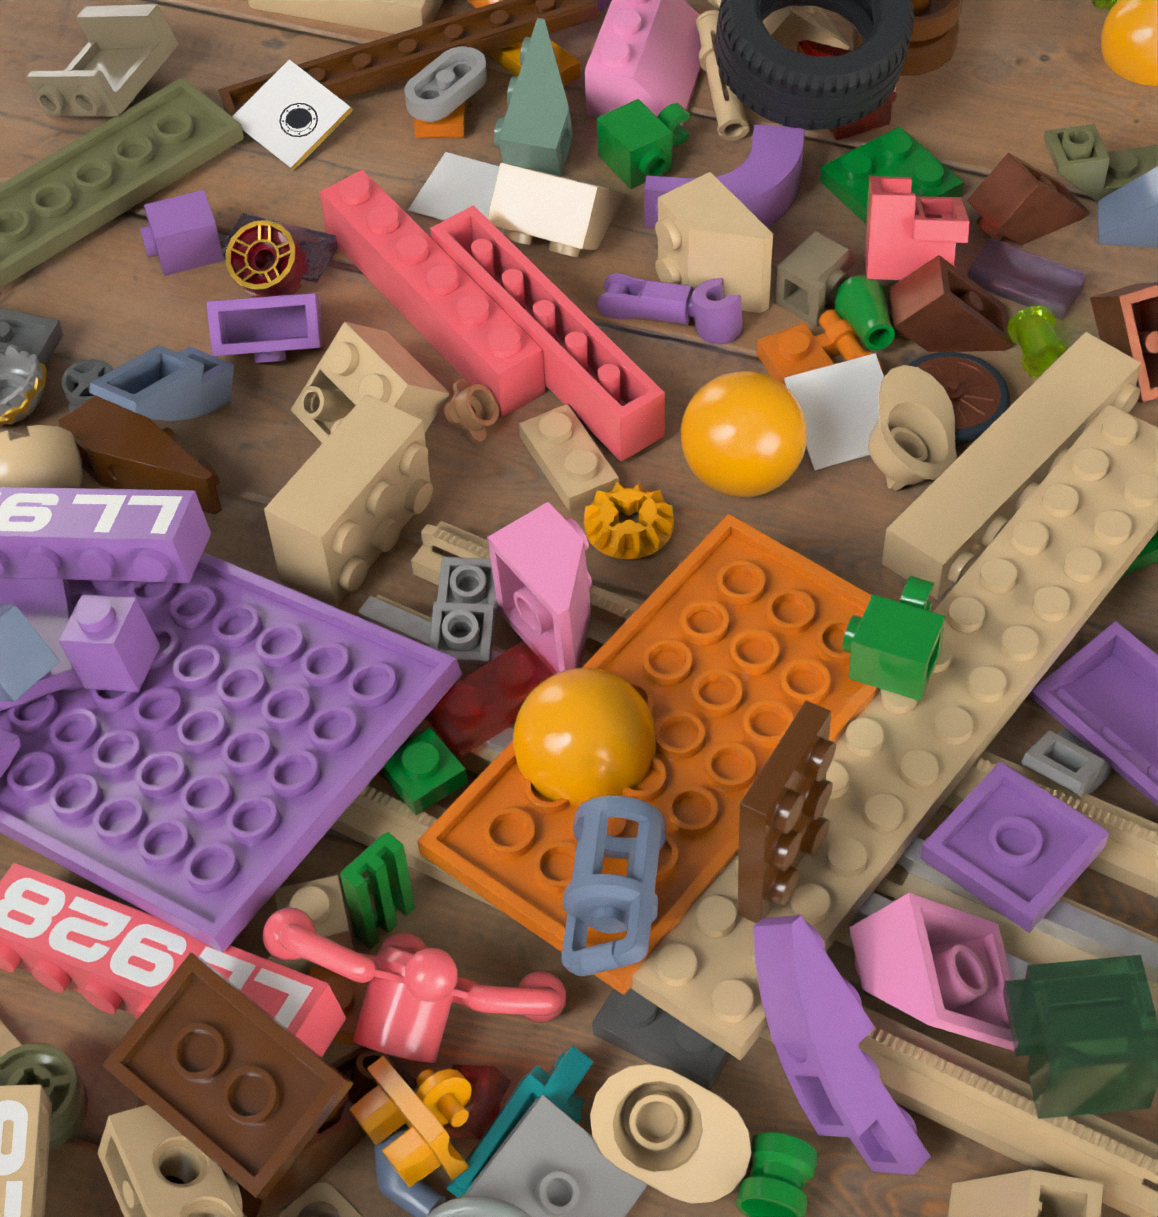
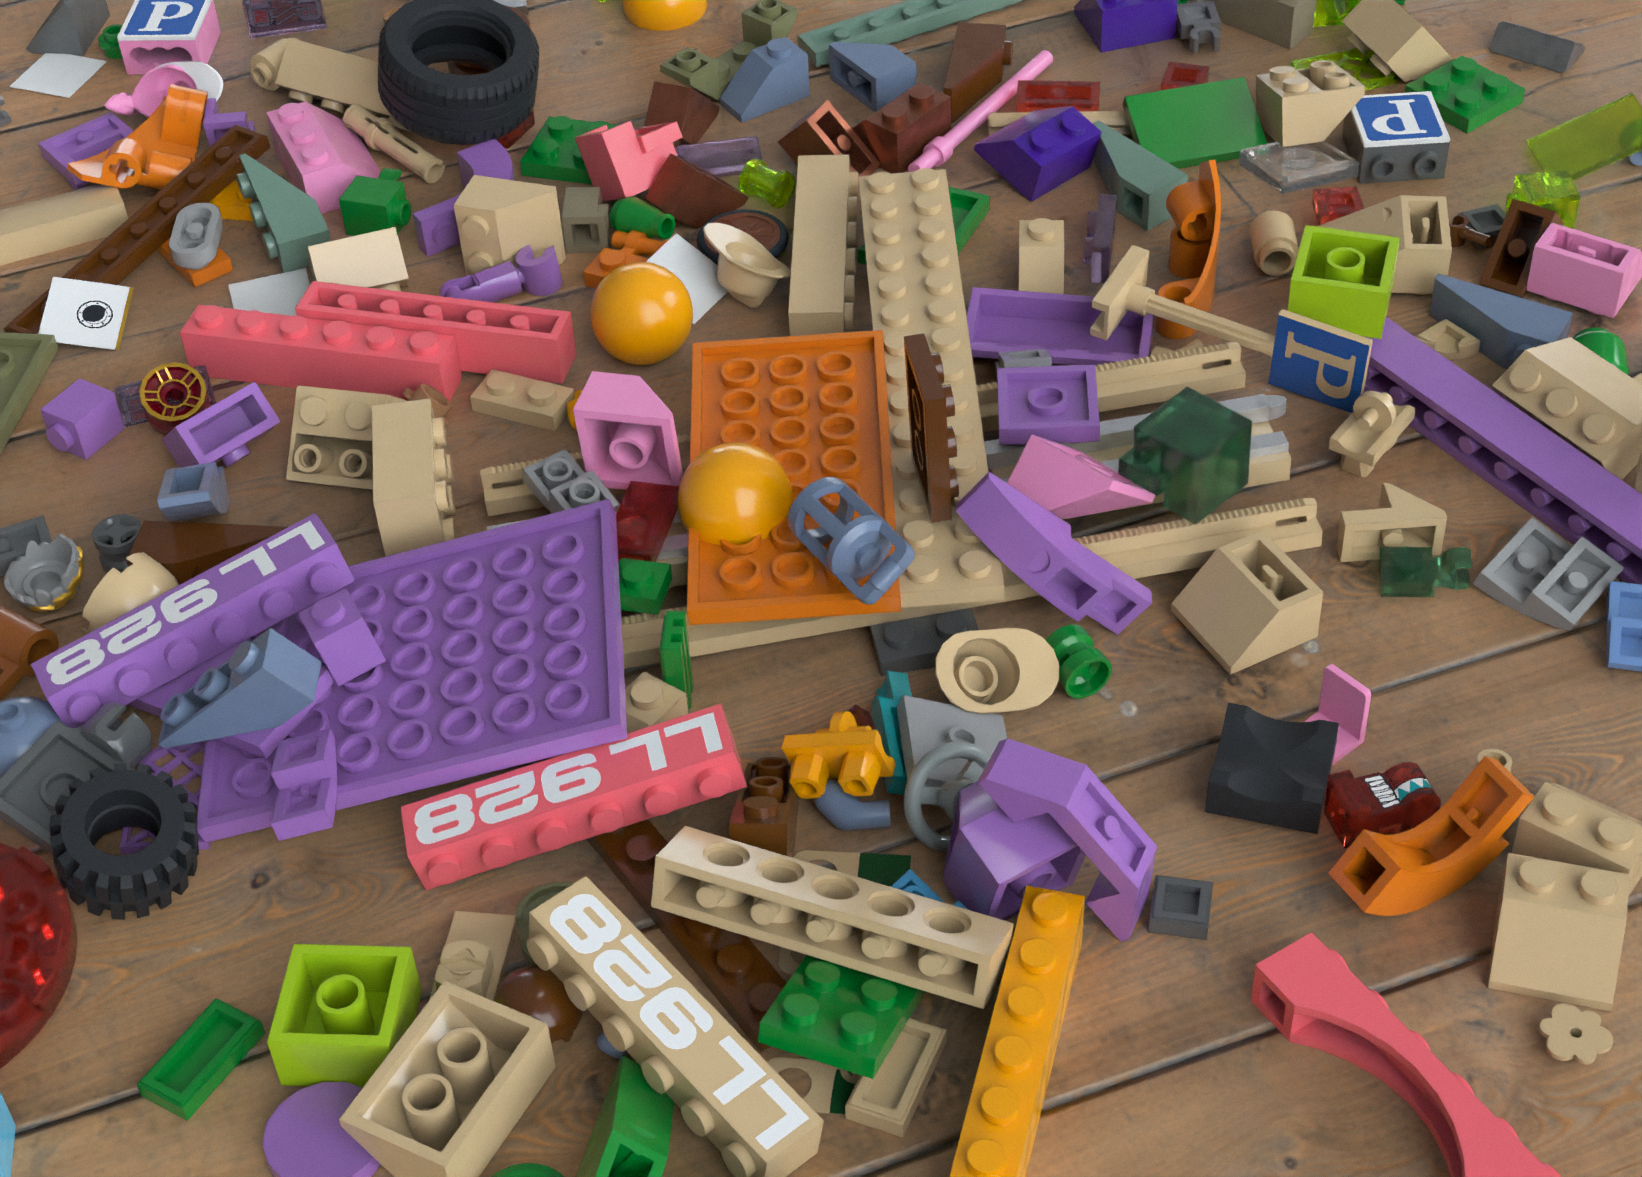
camera: 40 degrees left, 10 degrees down
reddish brown plate [102,952,354,1200] -> none
coral wheel [263,908,566,1063] -> none
green brick [842,576,945,701] -> none

